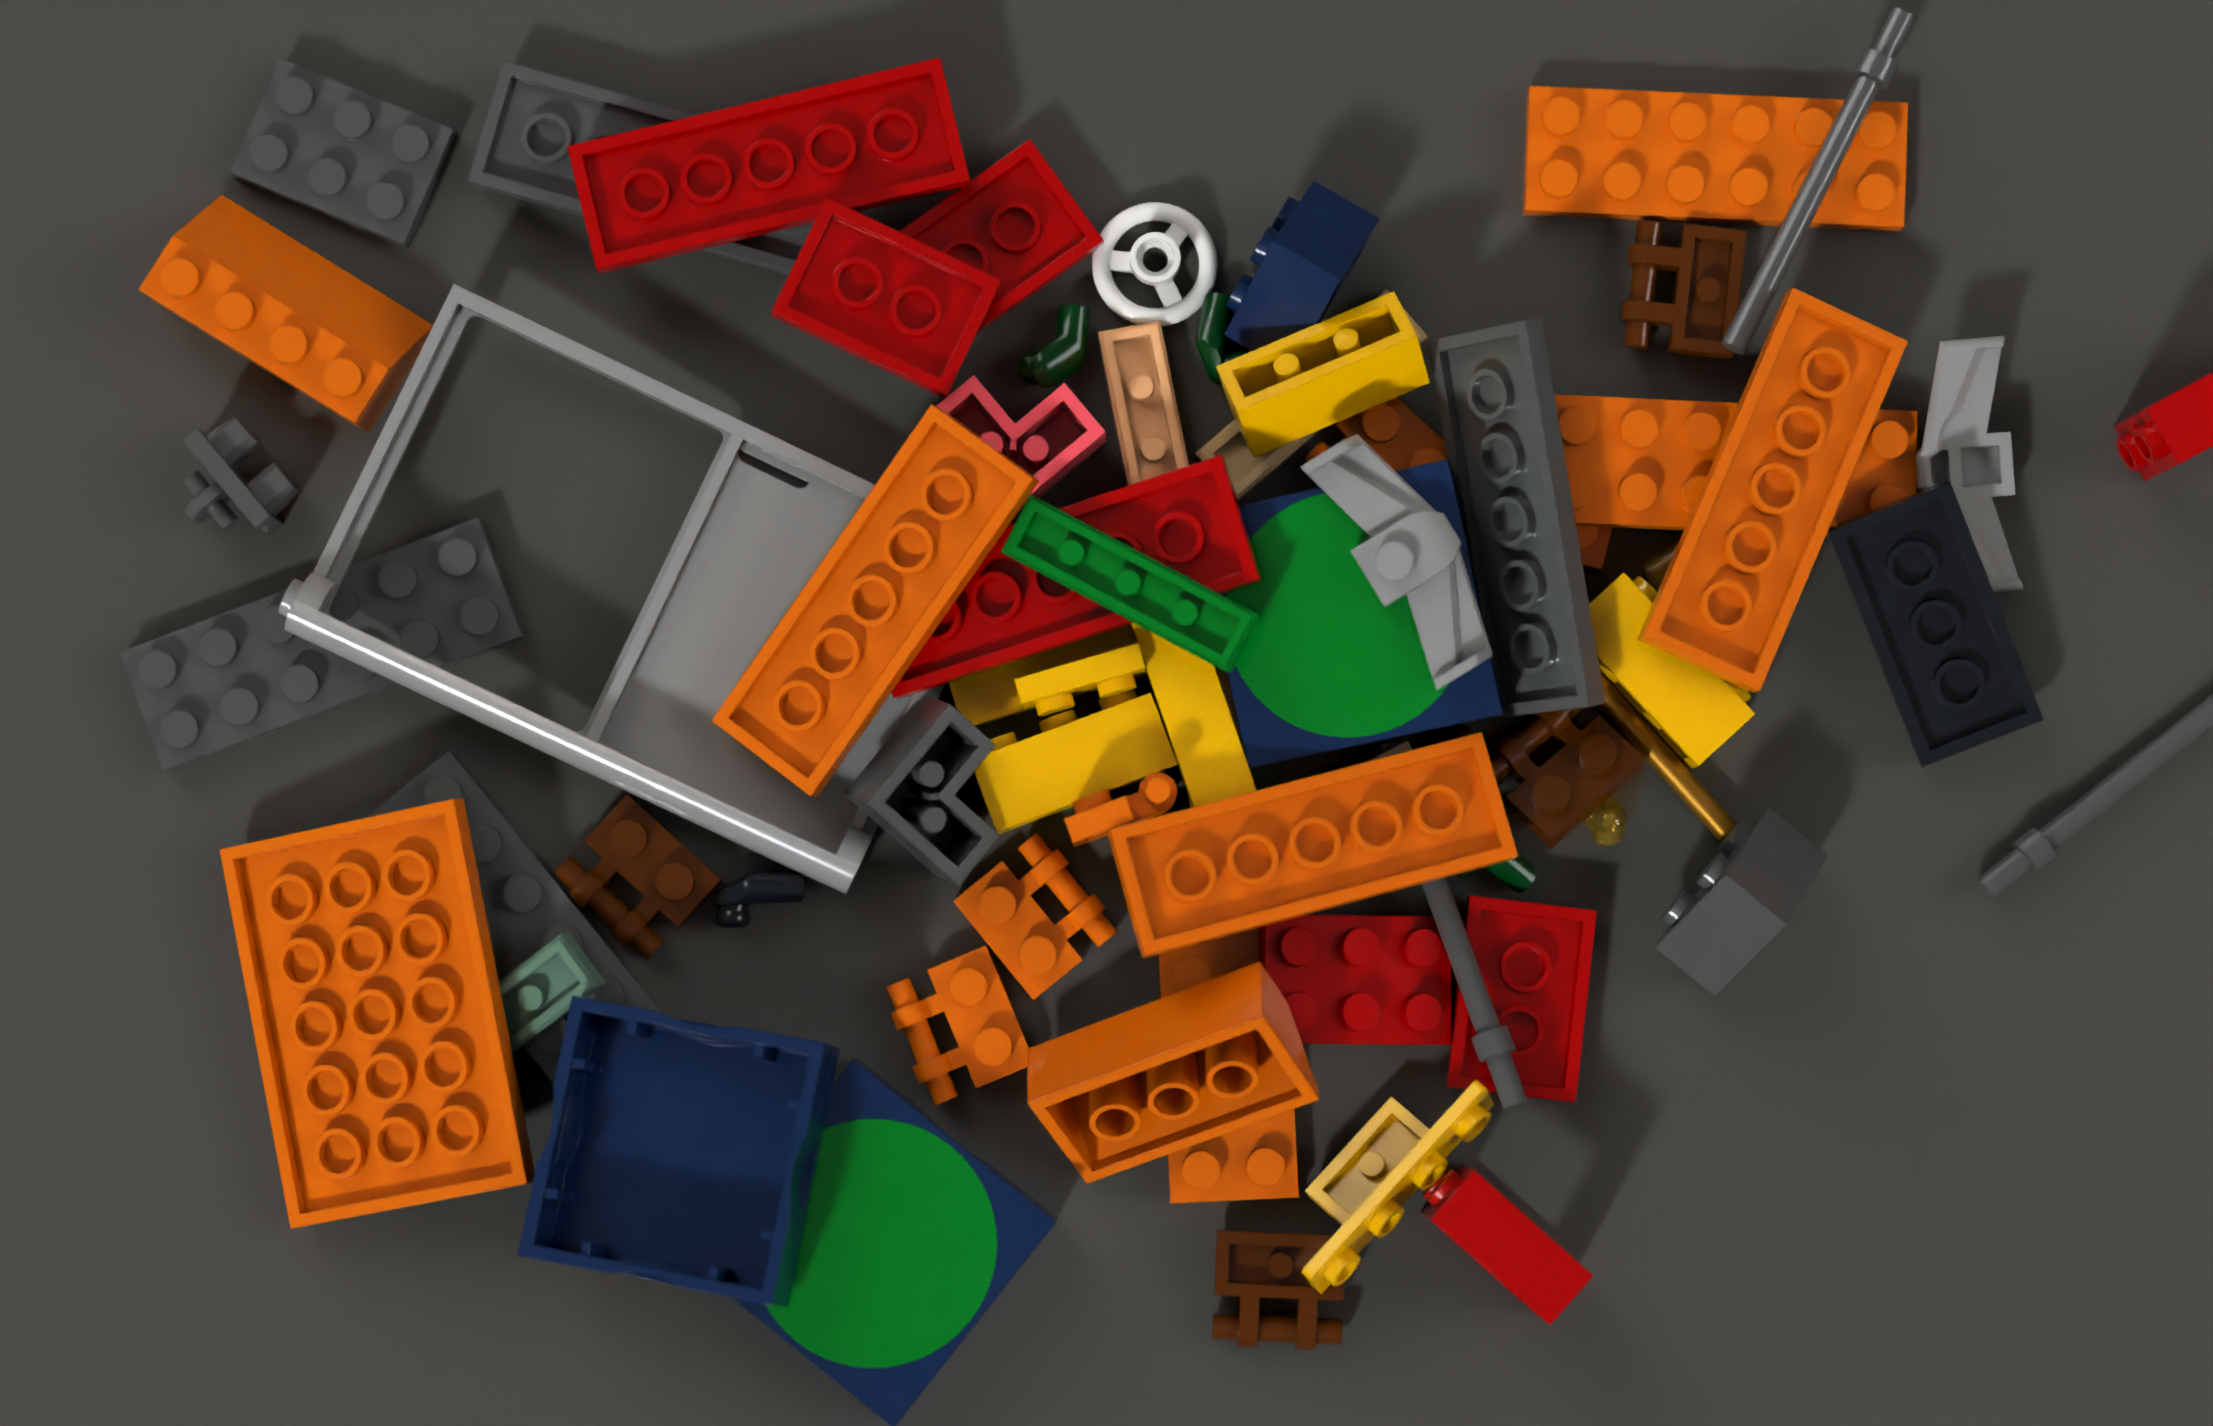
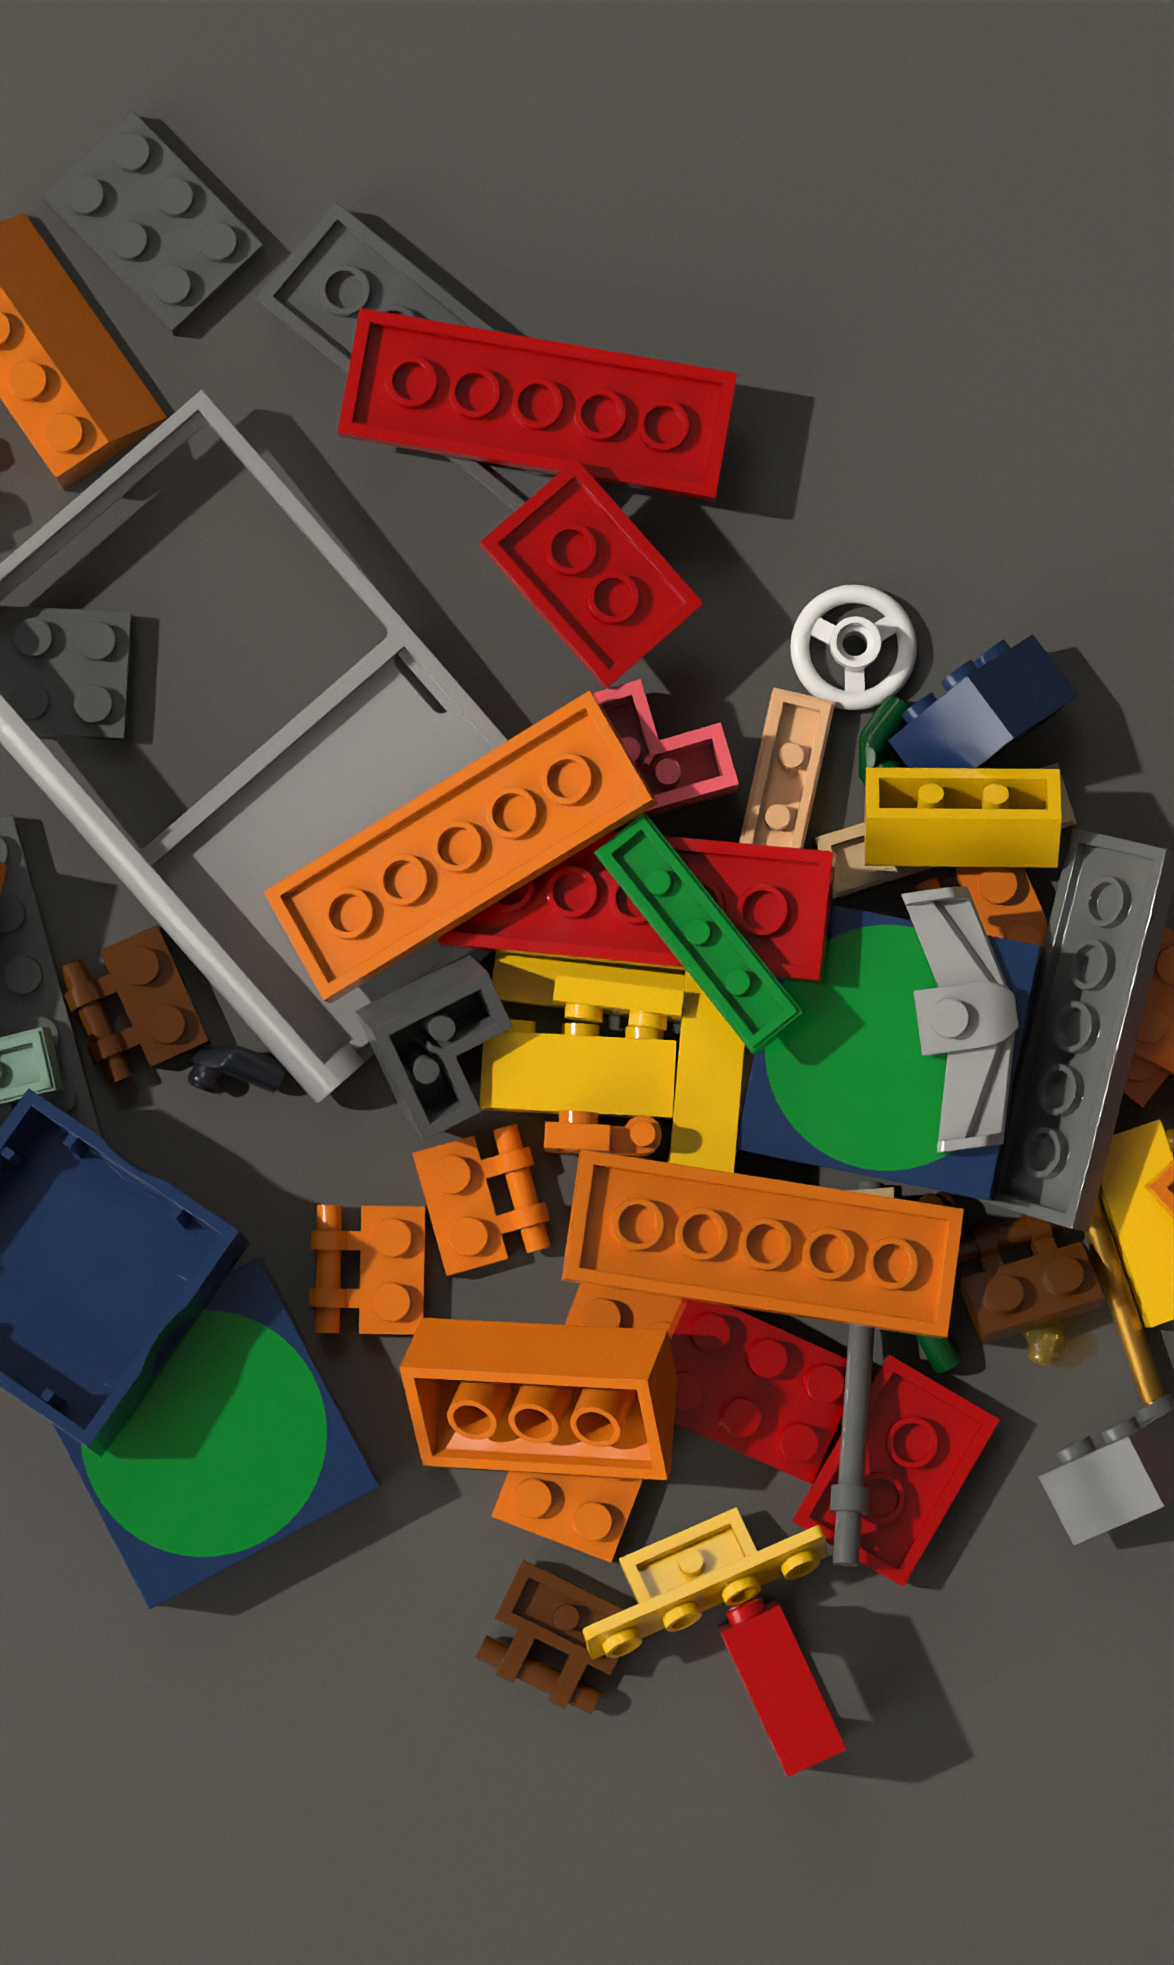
camera: 25 degrees right, 0 degrees up
red plate [899,139,1104,336] -> none
dark green arm [1019,305,1090,388] -> none

